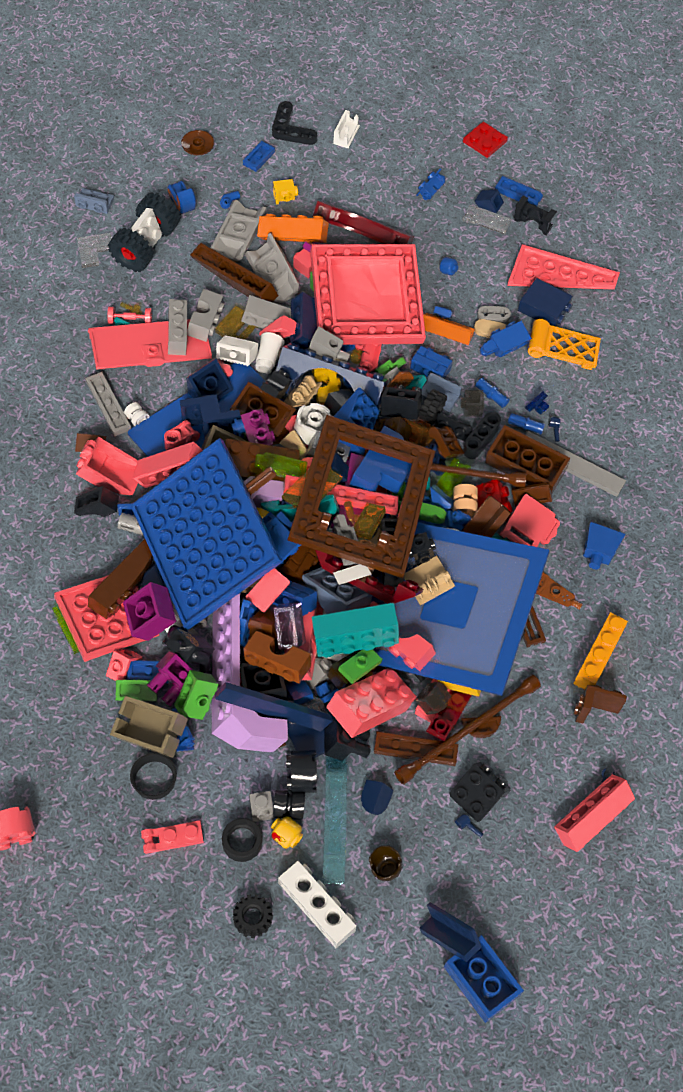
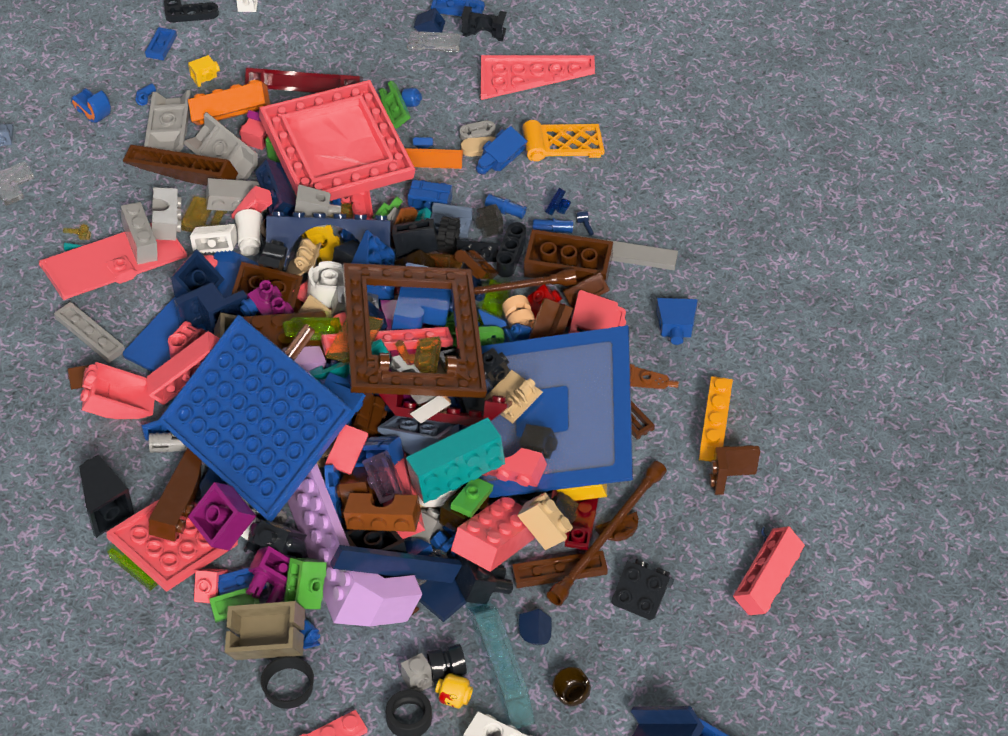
camera: 15 degrees left, 10 degrees down
black arch [74,486,119,517] -> none
black plate [108,192,181,272] -> none
coral wheel [108,306,152,324] -> none
white wheel [124,402,149,426] -> none
reddish brown dish [181,130,214,155] -> none
black brick [286,750,317,794] -> none
blue hinge [416,168,446,200] -> none
dark blue hand [455,815,483,838] -> none
dark blue brick [518,278,573,327] -> none
none -> black slope [79,455,134,538]
none -> bright green hinge [379,81,411,129]
none -> tan brick [517,493,573,550]
none -> clear smoke brick [519,424,558,459]

